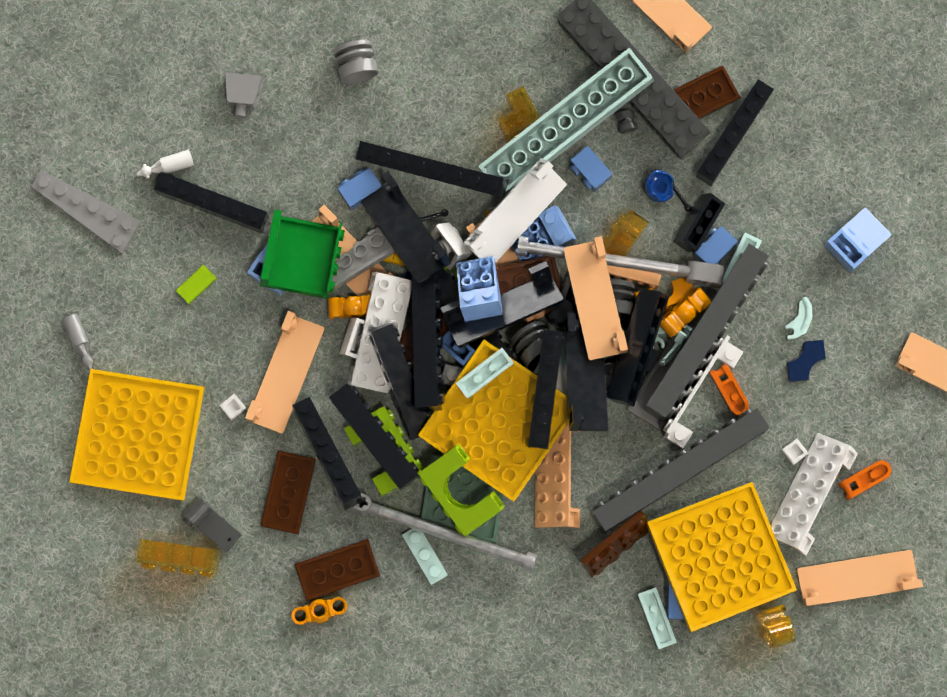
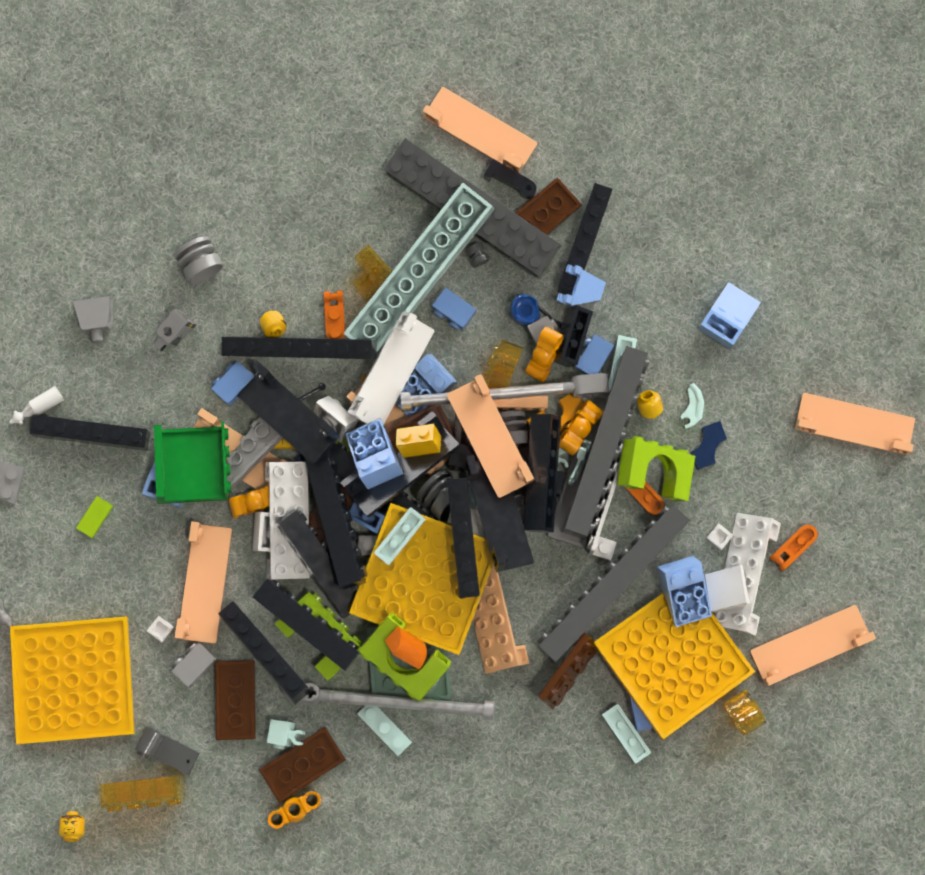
camera: 15 degrees left, 0 degrees up
none -> yellow head [59,811,85,842]
none -> light grey torso [154,309,197,351]
none -> light grey brick [172,643,218,688]
none -> yellow head [259,311,287,338]
none -> light aqua brick [267,719,305,749]
none -> orange plate [324,291,345,339]
none -> orange brick [385,626,427,669]
none -> yellow brick [396,424,441,458]
none -> black leg [483,159,537,199]
none -> light orange piece [525,326,563,383]
none -> light grey brick [527,315,558,344]
none -> light blue flag [556,264,606,306]
none -> lime arch [617,436,695,502]
none -> yellow head [636,390,663,419]
none -> light blue slope [657,556,712,627]
none -> white tile [705,565,749,613]

